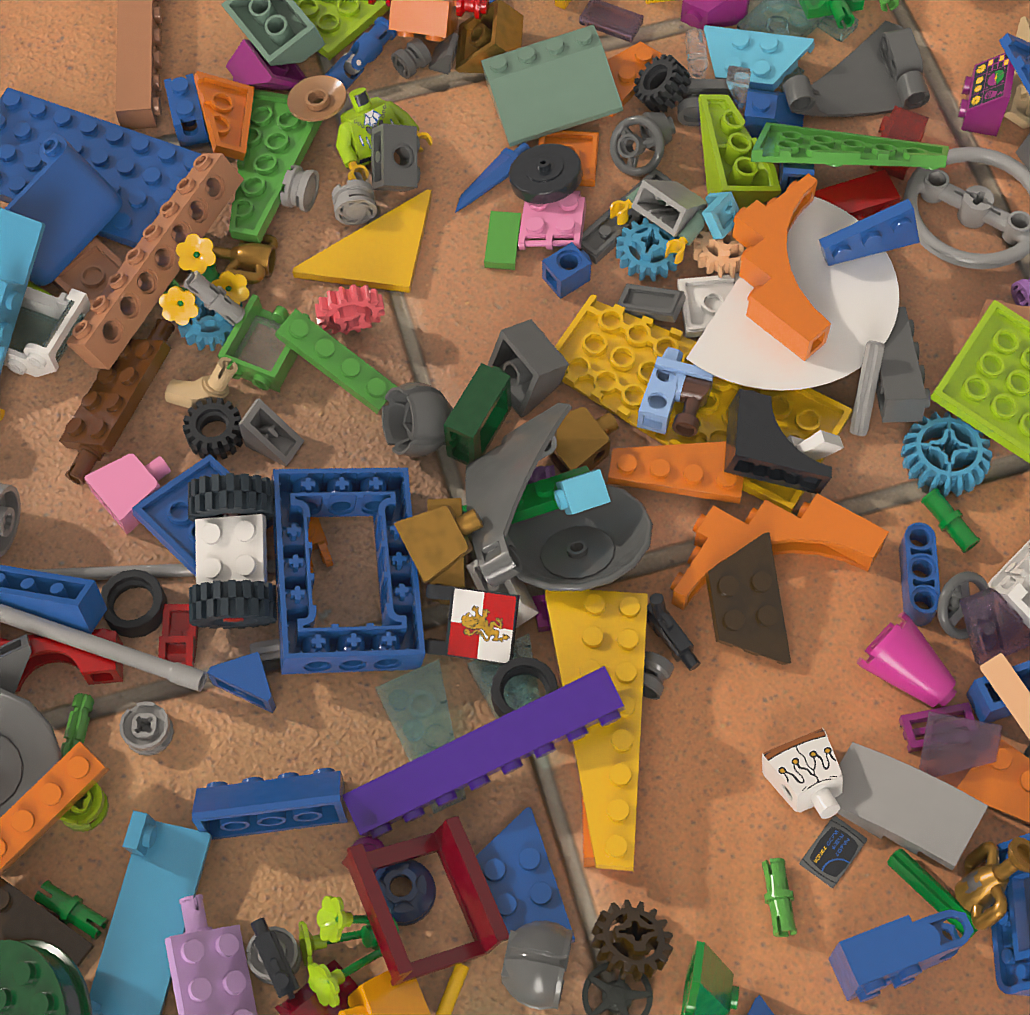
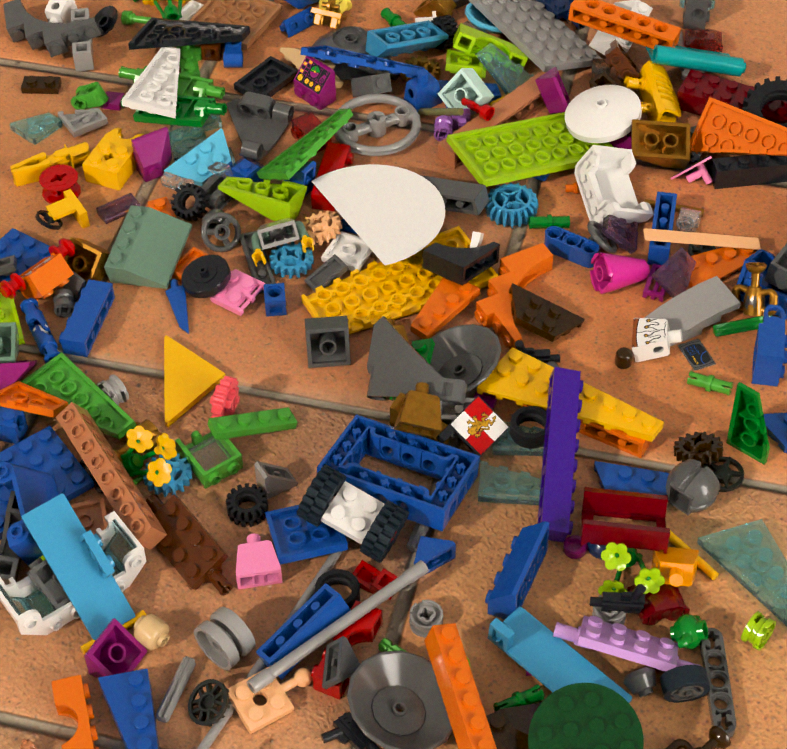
camera: 60 degrees left, 15 degrees down
tan arm [165,357,238,408] -> none
light grey pin [184,271,245,326] -> none
medium nougat dish [287,75,347,122] -> none
light grey wheel [331,179,377,225] -> none
lime torso [336,87,432,181] -> none
dark grey brick [371,123,420,192] -> none
dark grey piece [382,382,453,457] -> none
dark green window [444,363,512,465] -> none
bright green tile [484,211,521,270] -> none
medium azure brick [554,469,611,515] -> none
light blue hips [637,347,714,437] -> none
medium azure bracket [702,191,739,239] -> none
orange arch [732,173,831,361] -> none
blue wing [819,199,920,266] -> none
light grey axle [849,341,885,436] -> none
none -> blue brick [59,279,115,357]
none -> black plate [234,56,298,97]
none -> dark brown piece [615,347,633,369]

